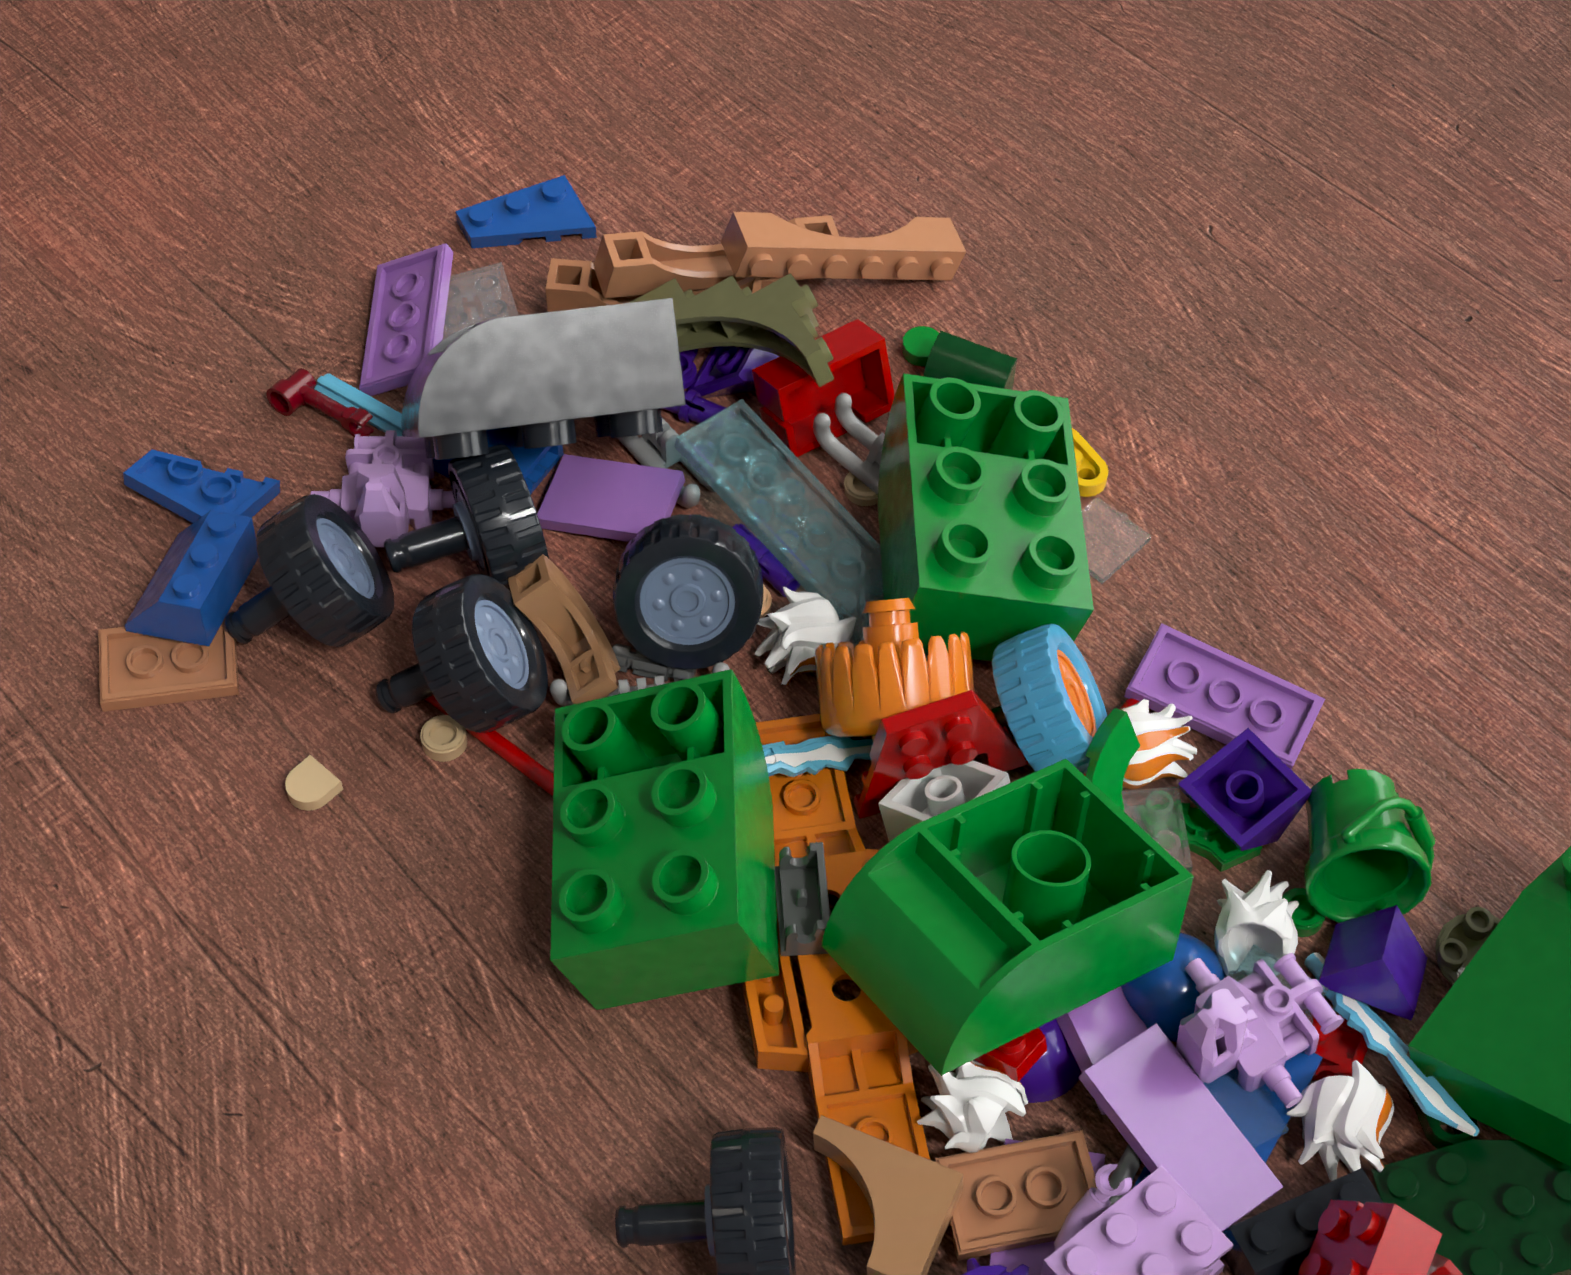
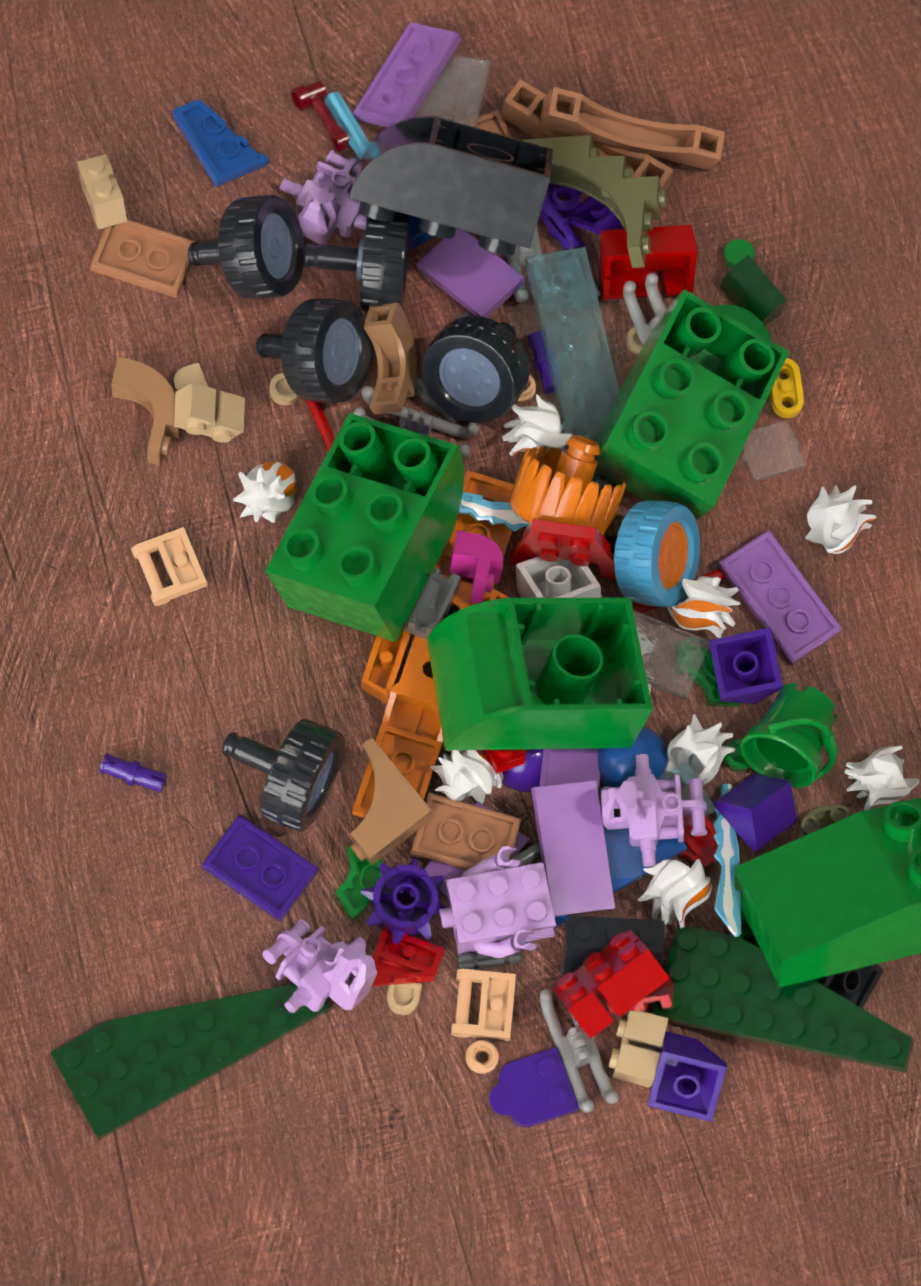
camera: 20 degrees right, 15 degrees up
blue slope [125,510,258,646] -> none
blue wing [456,175,597,248] -> none
nougat arch [721,212,966,281] -> none
green tile [1085,708,1140,811] -> none
none -> tan piece [77,154,127,230]
none -> medium nougat arch [111,357,180,465]
none -> light nougat plate [131,527,207,606]
none -> tan piece [174,382,245,442]
none -> white hair [233,462,297,523]
none -> dark pink brick [449,530,503,603]
none -> white hair [805,485,876,554]
none -> white hair [844,746,920,810]

